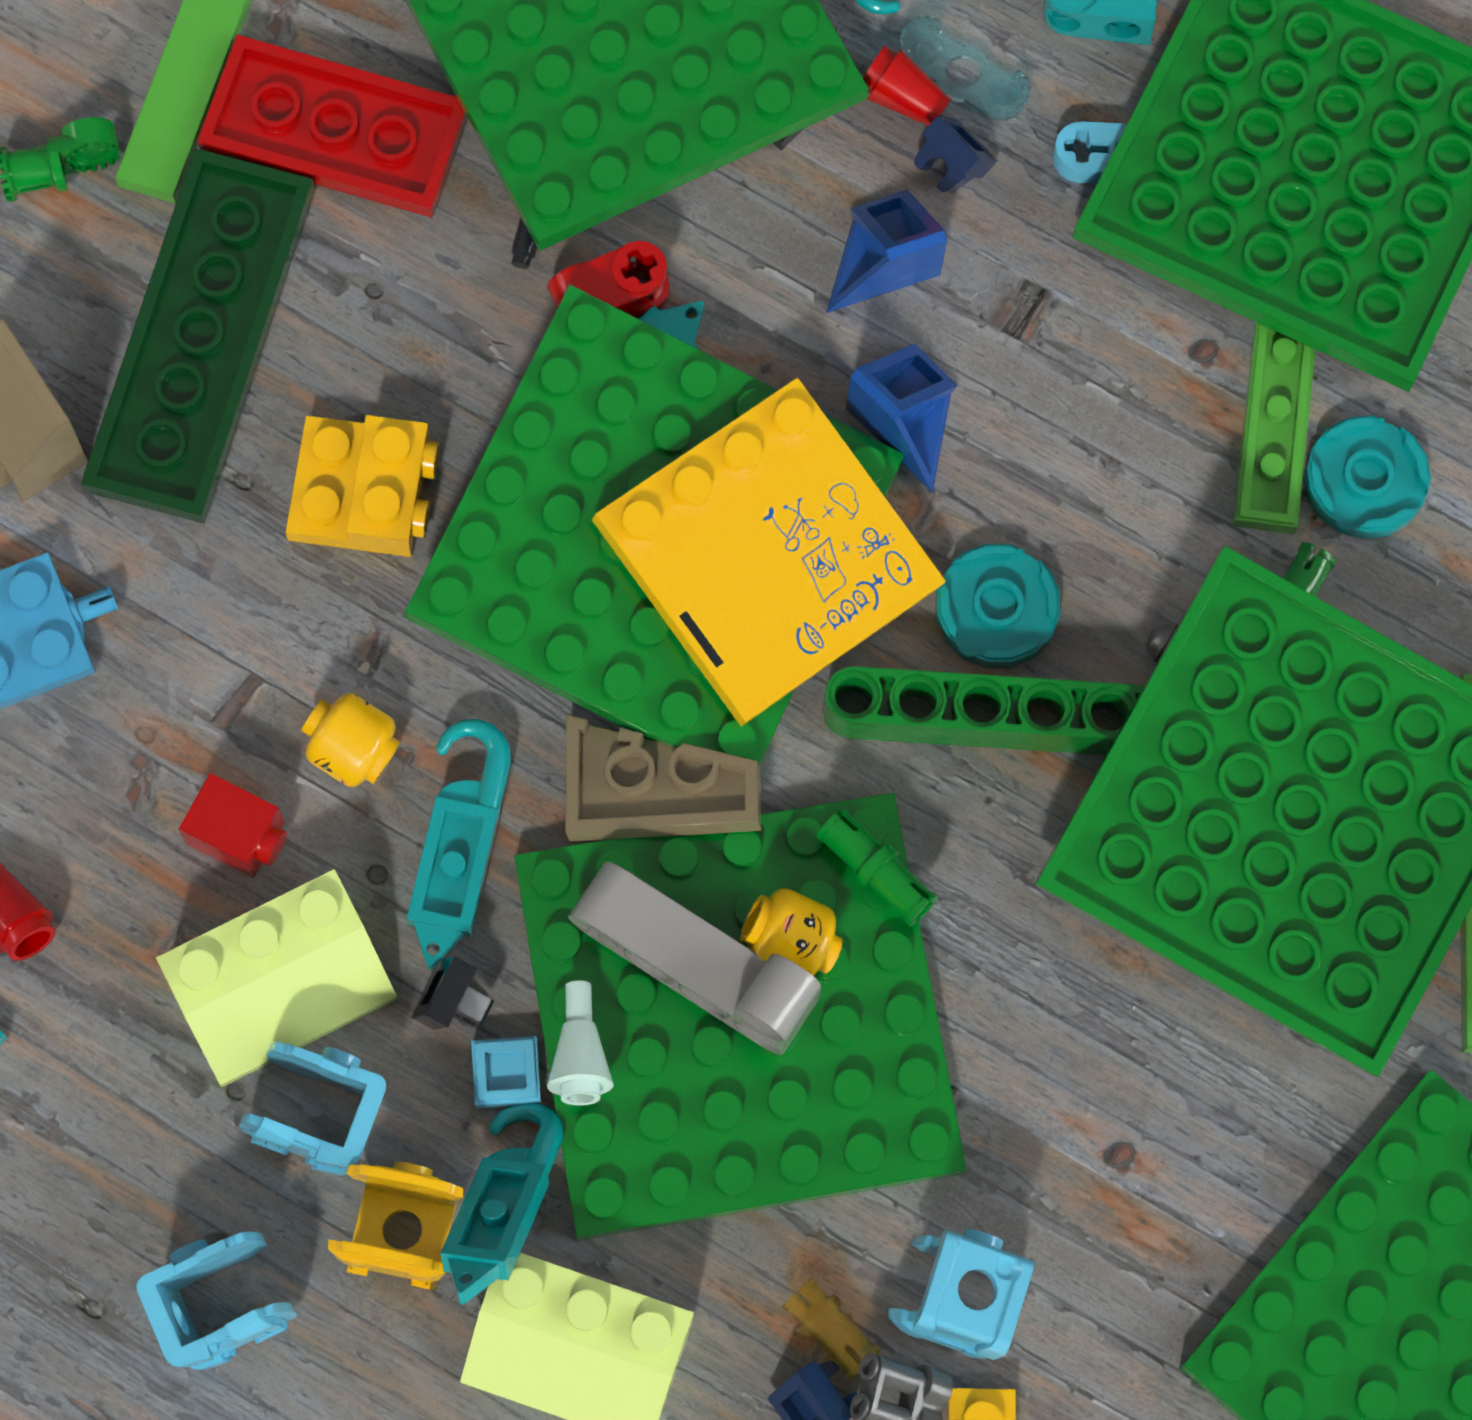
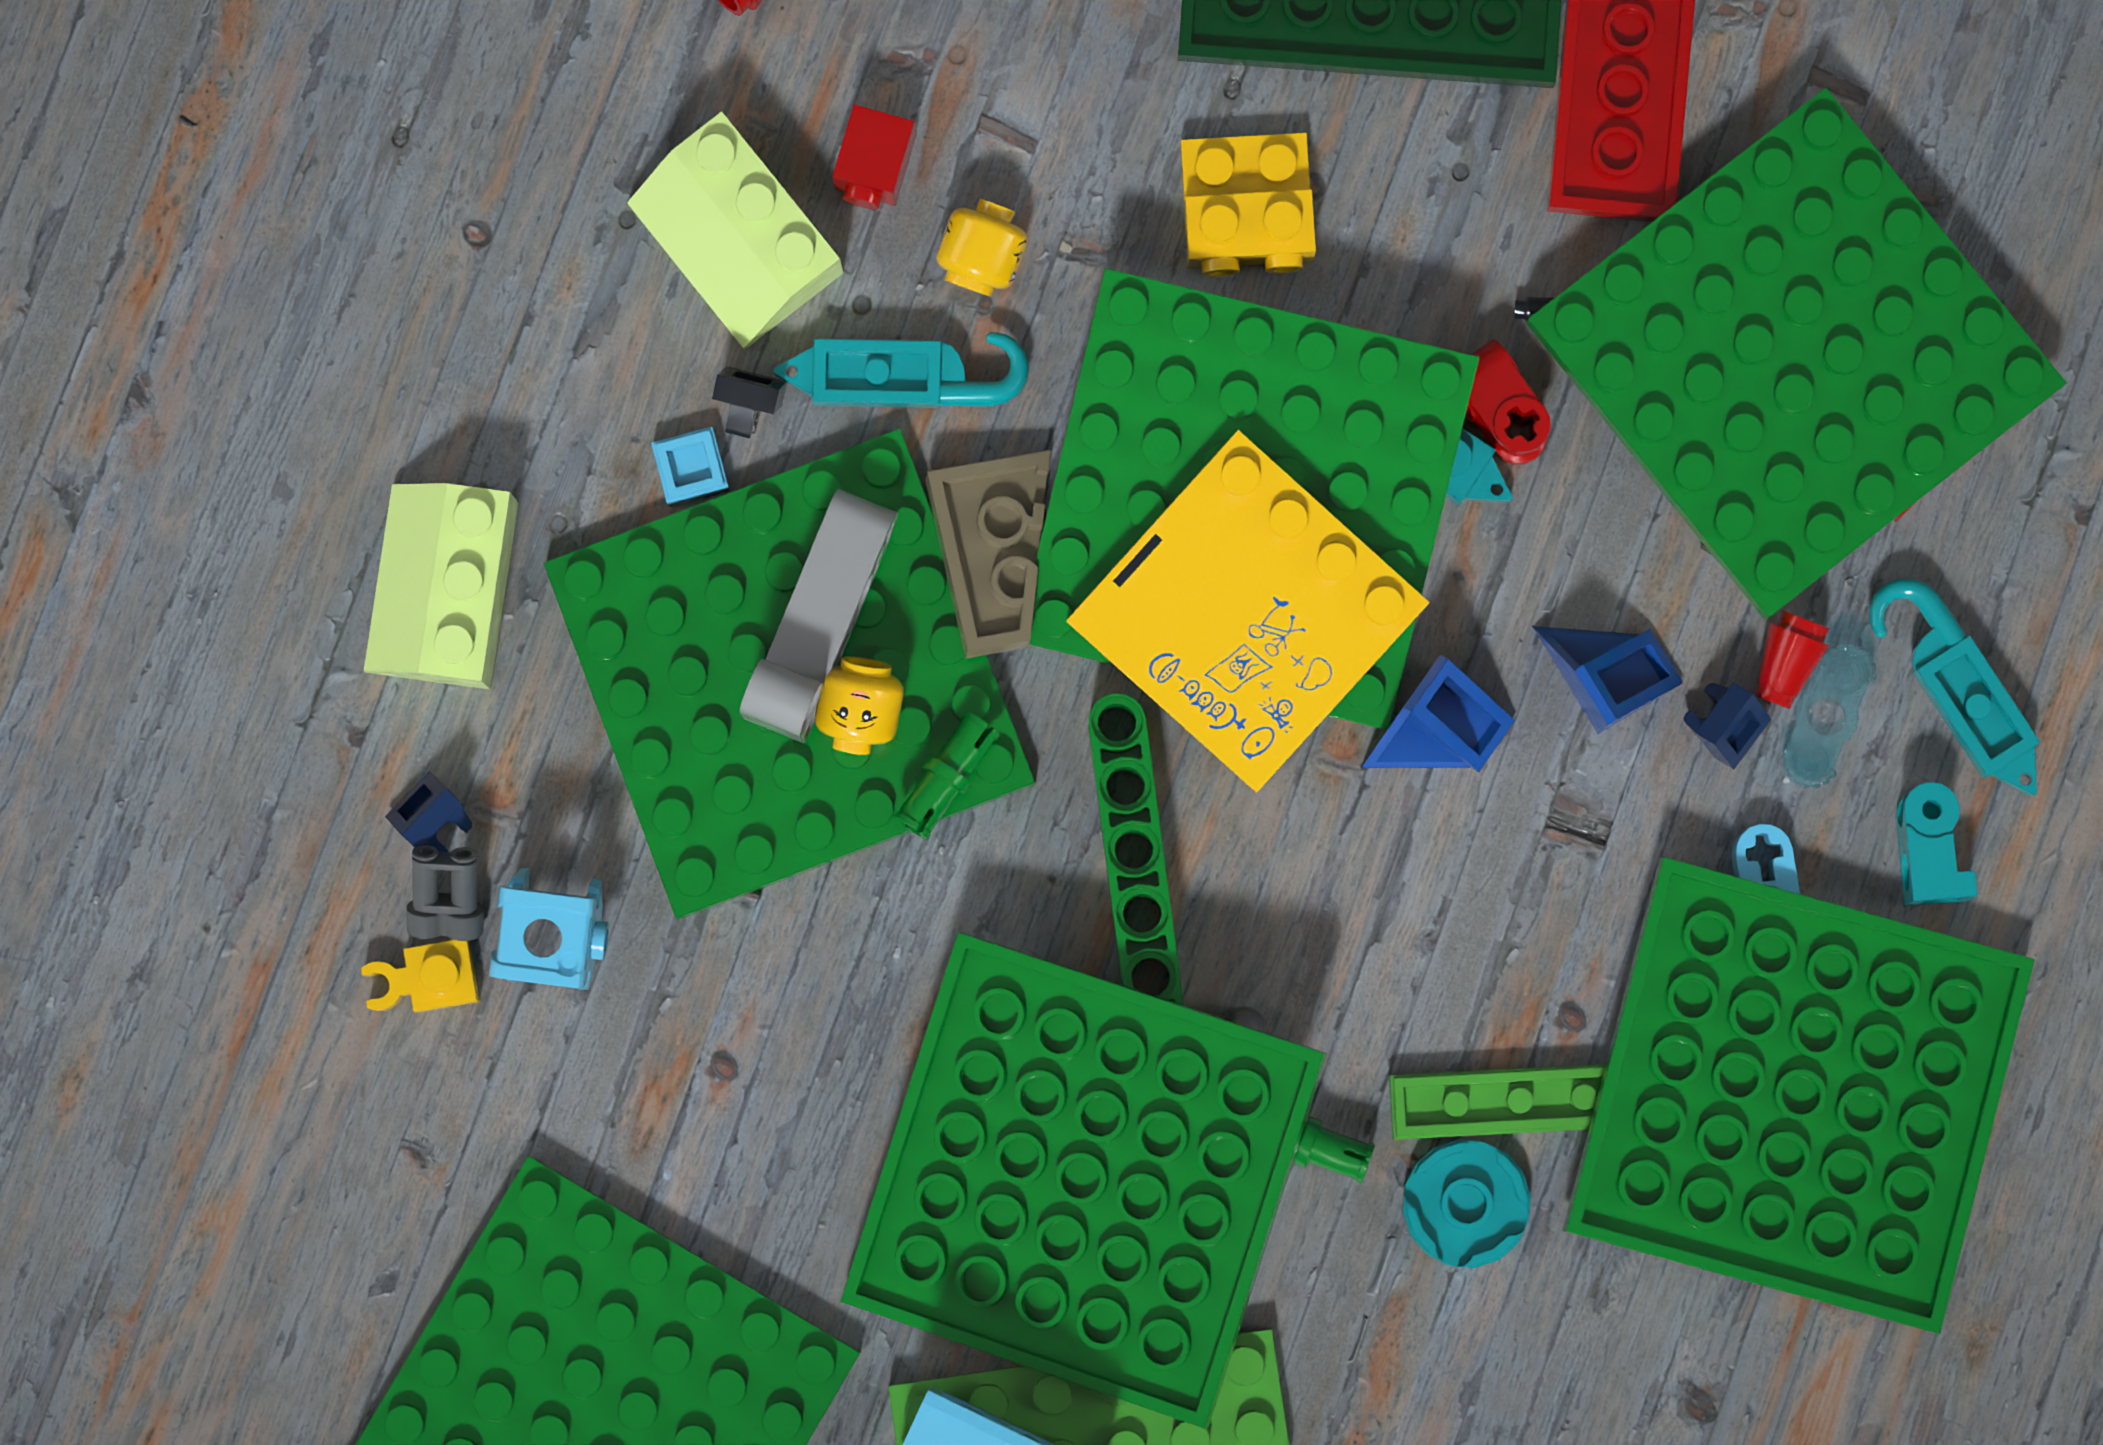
camera: 85 degrees right, 10 degrees up
medium azure piece [136,1232,297,1370] -> none
medium azure piece [239,1041,386,1176] -> none
yellow piece [328,1162,463,1290] -> none
teal plate [440,1103,564,1305] -> none
light aqua cone [547,980,614,1105] -> none
clear yellow pin [781,1277,881,1380] -> none
teal tile [935,544,1061,668] -> none

